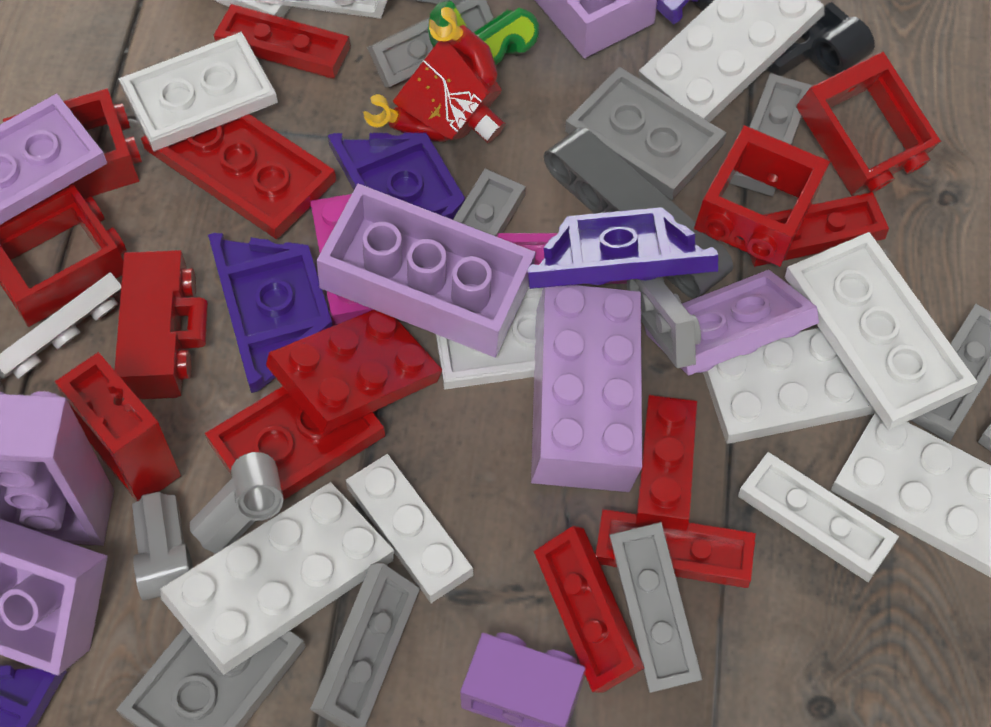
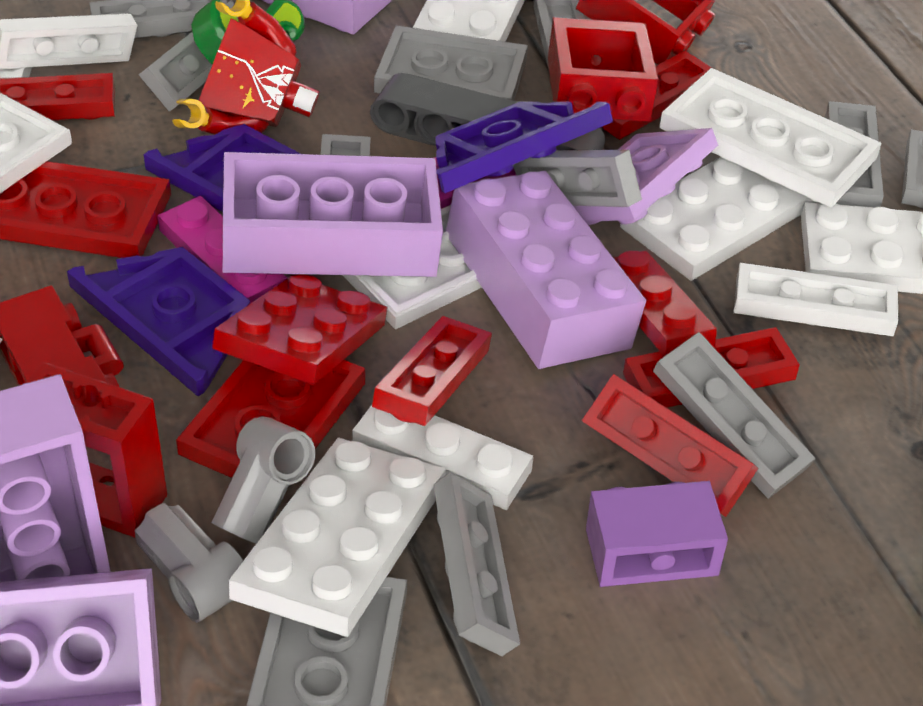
camera: 30 degrees left, 15 degrees down
none -> red plate [372,316,492,426]

